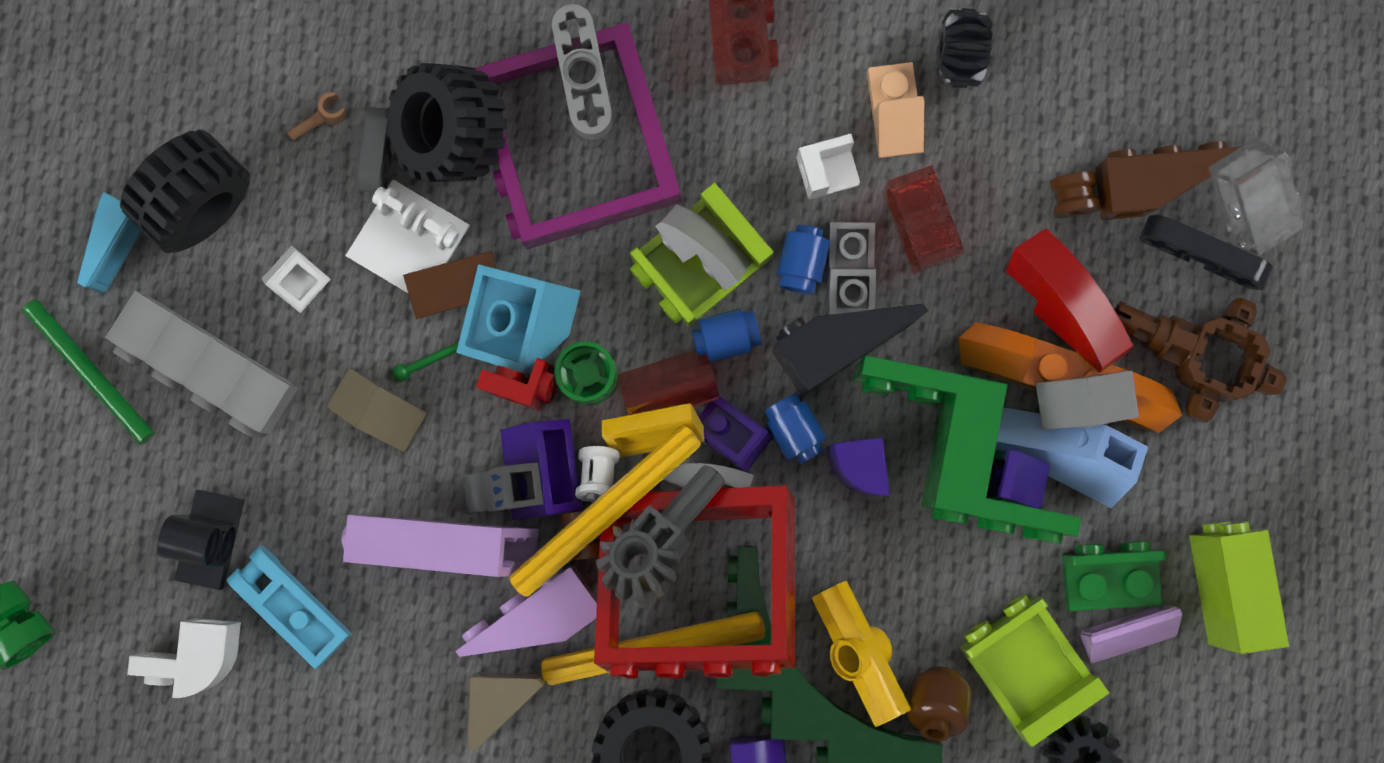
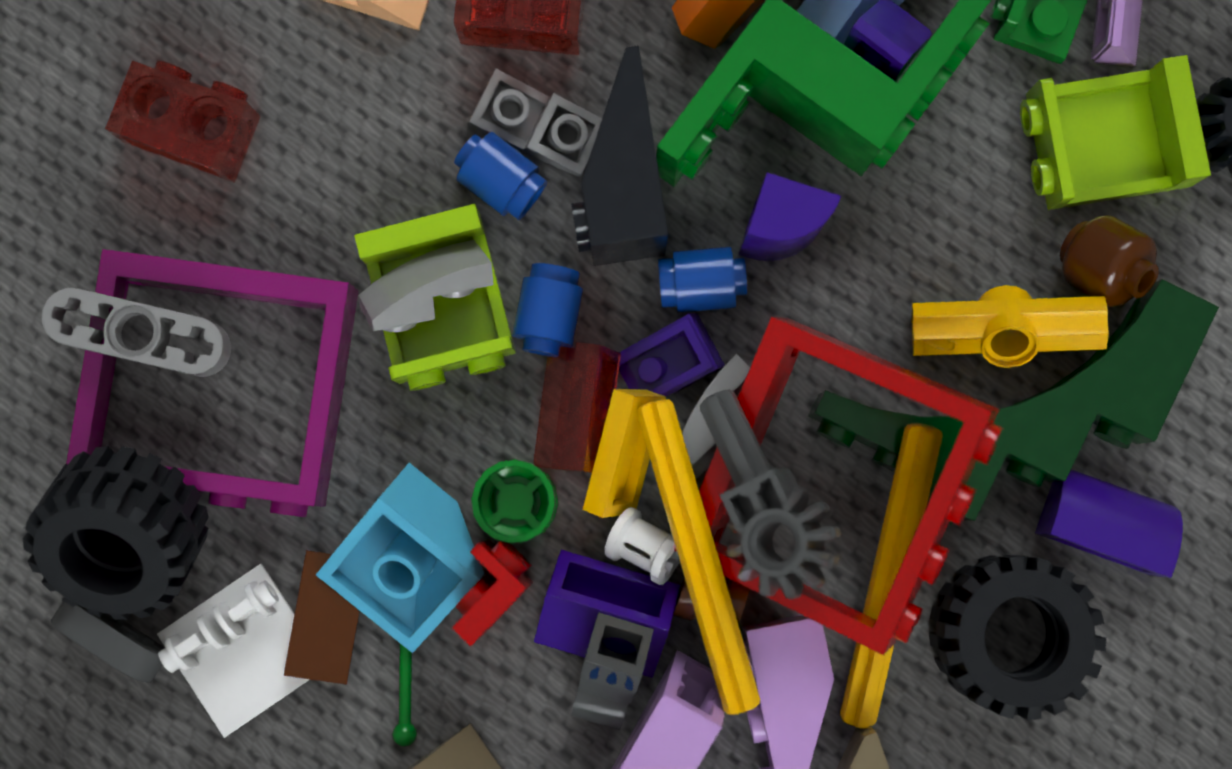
camera: 65 degrees left, 0 degrees up
medium nougat hand [287,92,347,141] -> none
white panel [796,134,860,200] -> none

